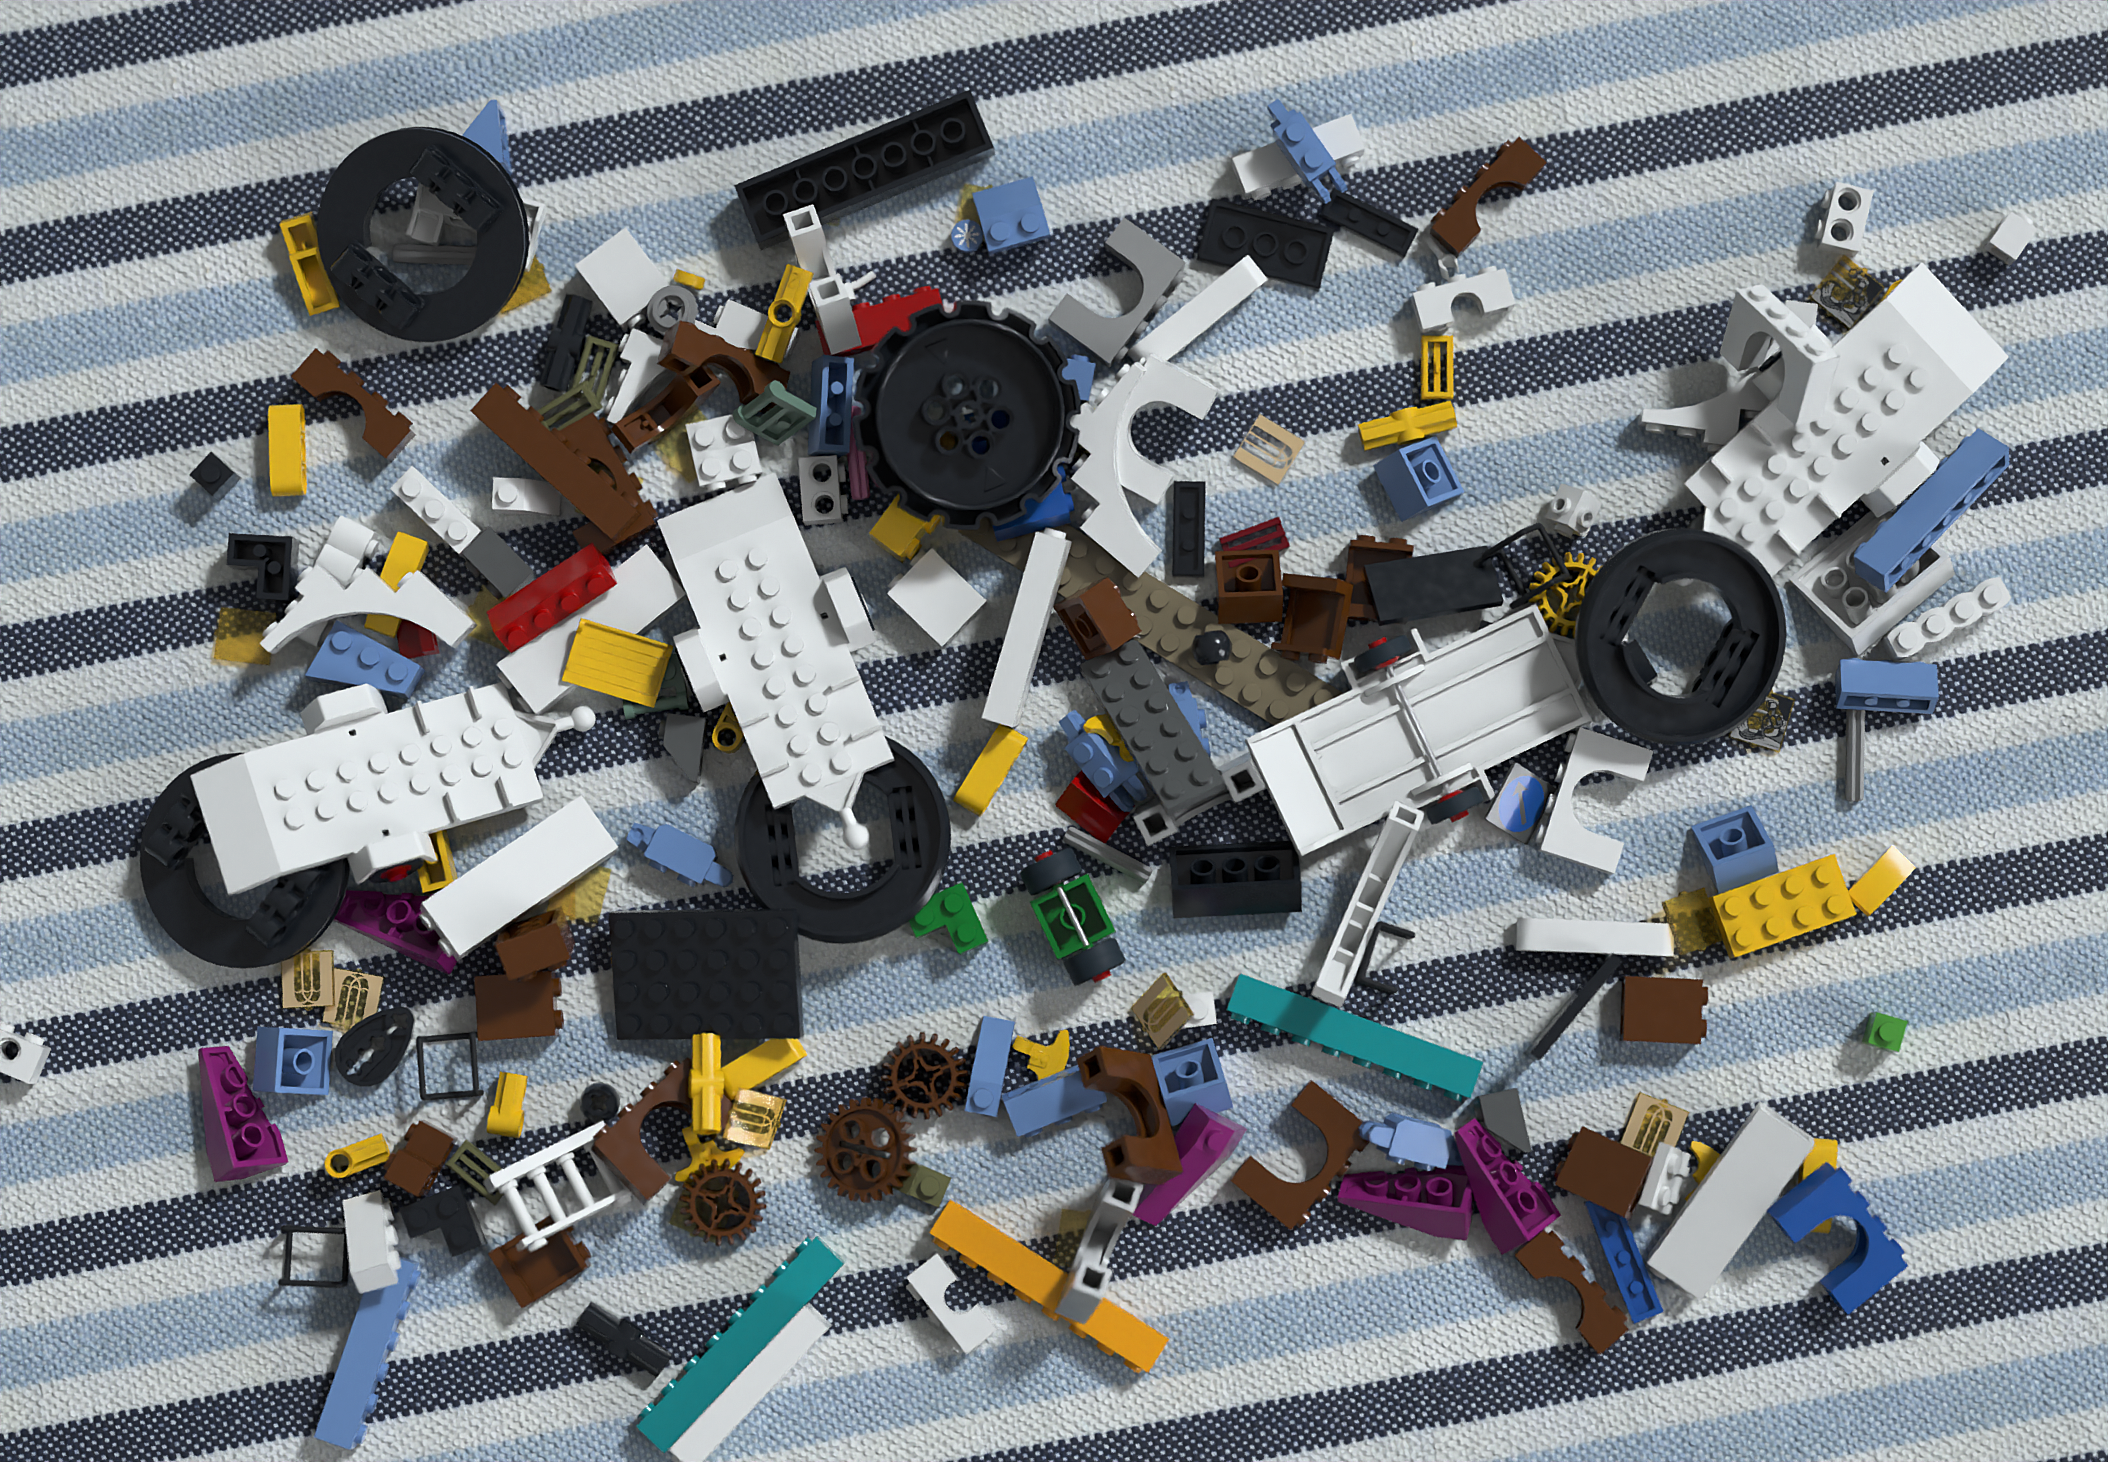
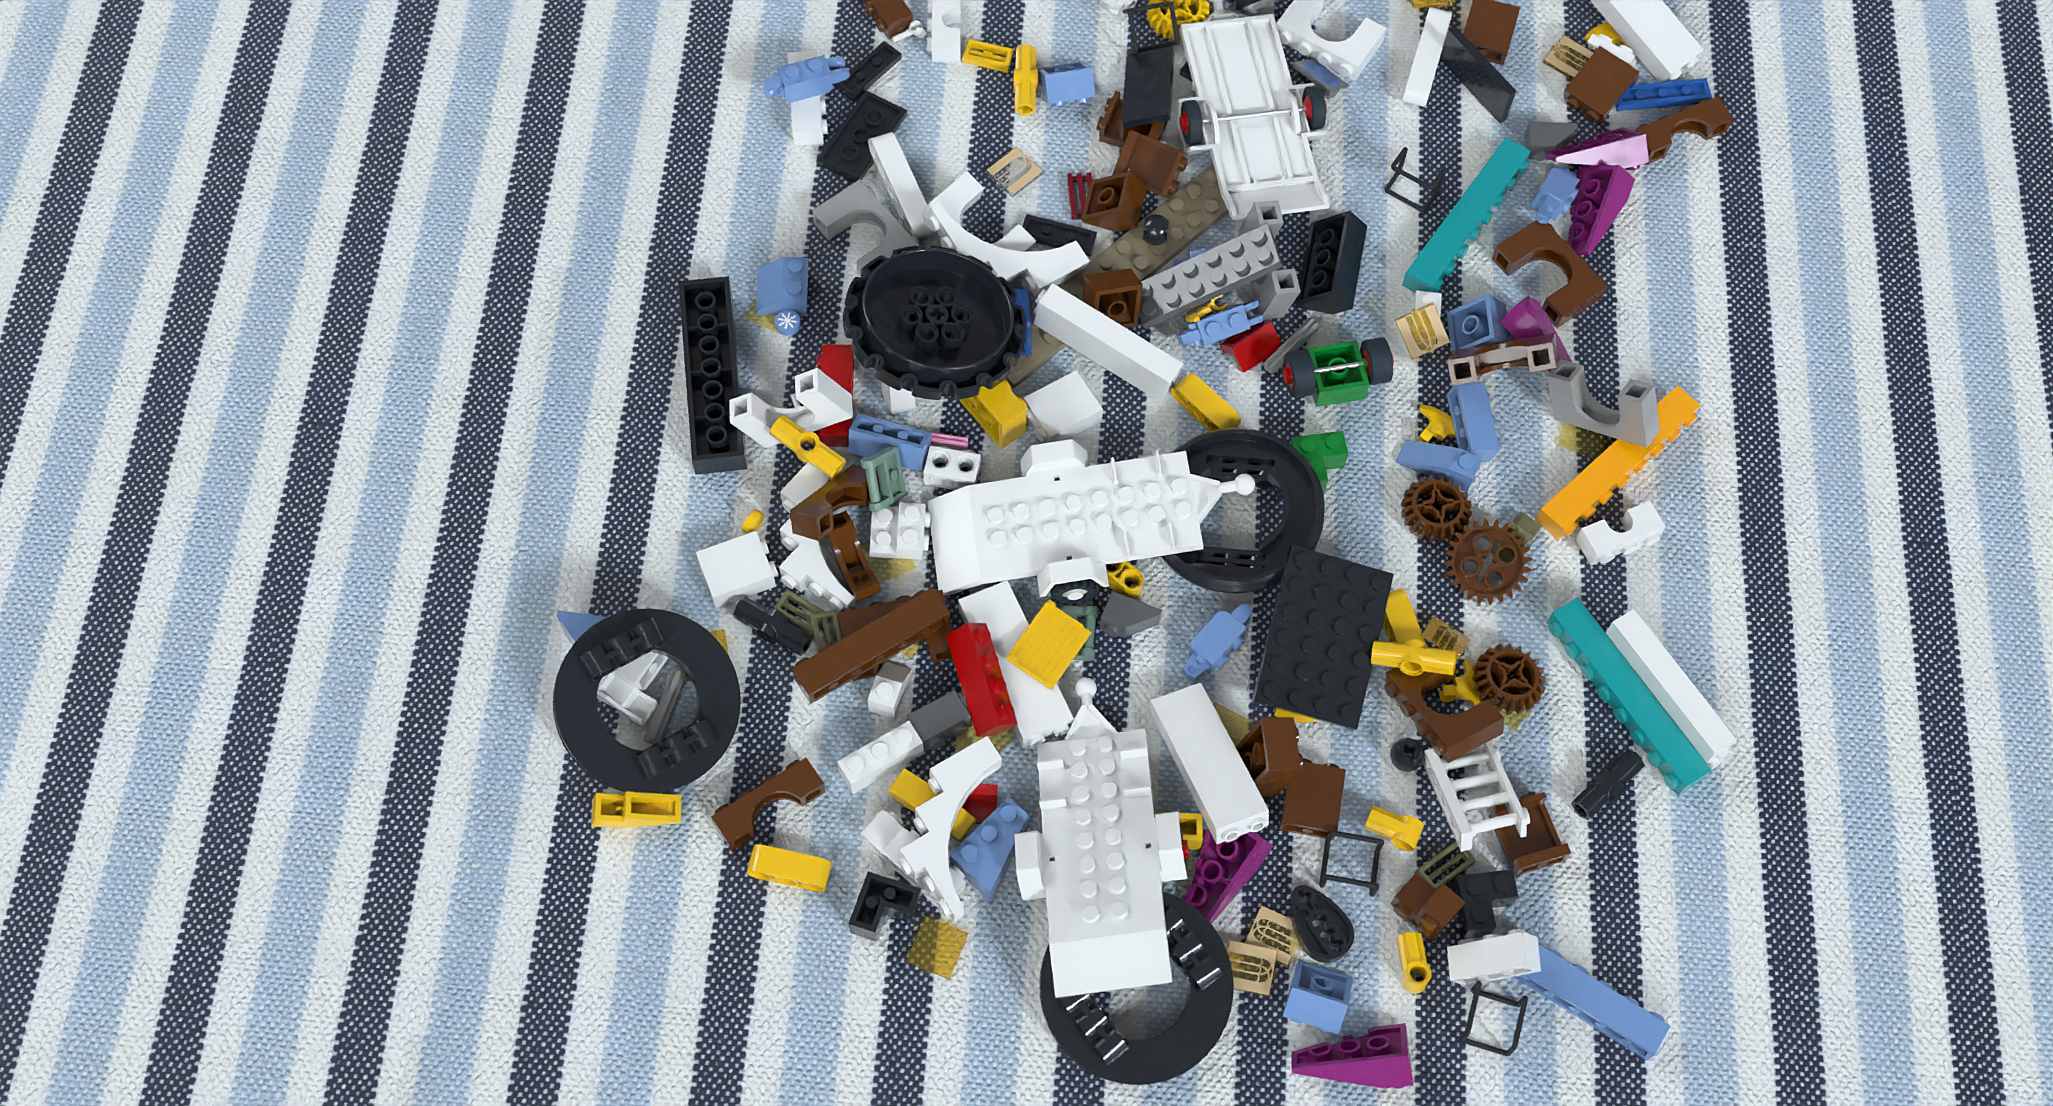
camera: 85 degrees left, 20 degrees down
black brick [189,452,241,501] -> none
light grey gear [647,285,699,334] -> none
white arch [1311,801,1425,1008] -> none

